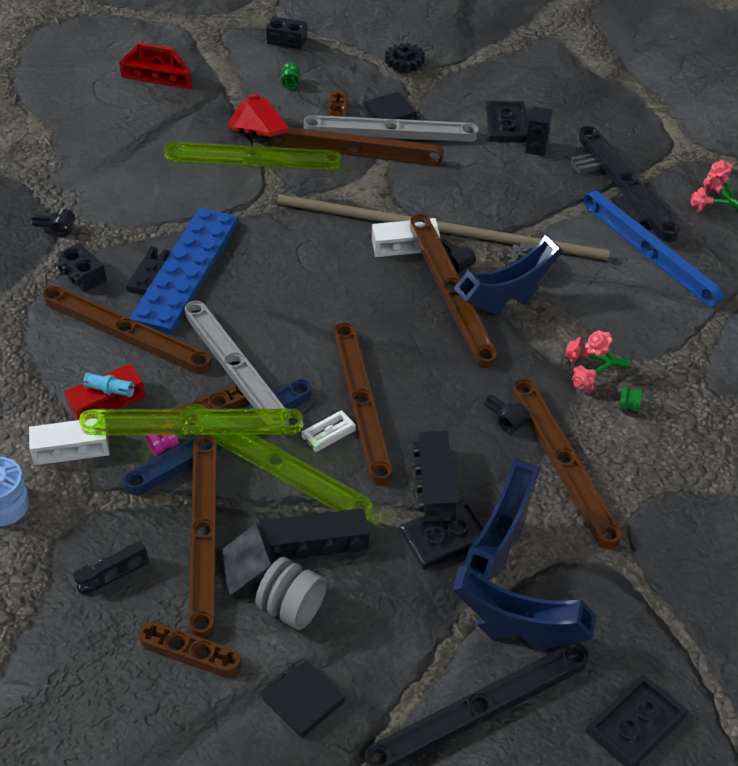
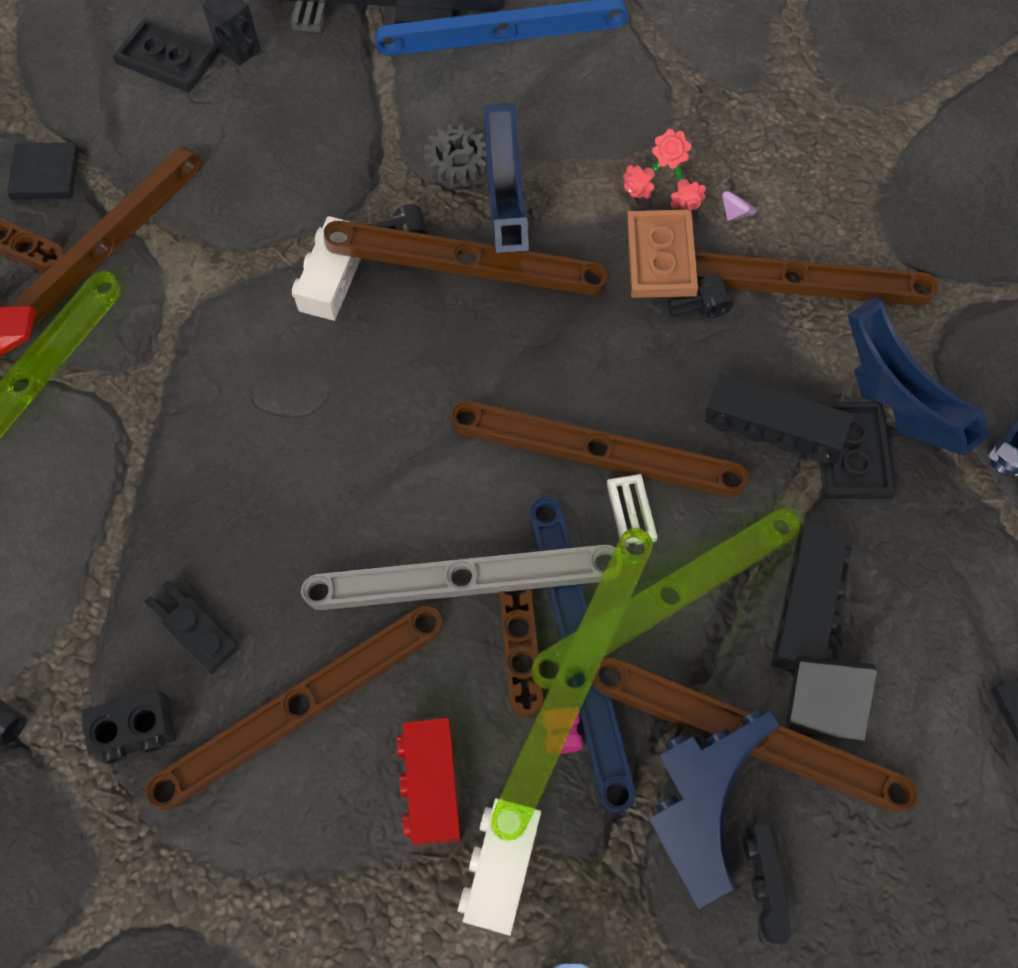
camera: 65 degrees left, 20 degrees up
medium azure pin [83,372,135,397] -> none
blue plate [130,208,239,335] -> none
reddish brown beam [139,622,241,678] -> none
light grey wheel [255,557,327,631] -> none
dark tan piece [277,194,610,261] -> none
light grey beam [303,115,479,142] -> none
green wheel [619,386,642,413] -> none
none -> nougat plate [627,210,698,298]
none -> dark blue arch [649,709,781,909]
none -> lavender slope [722,191,756,221]

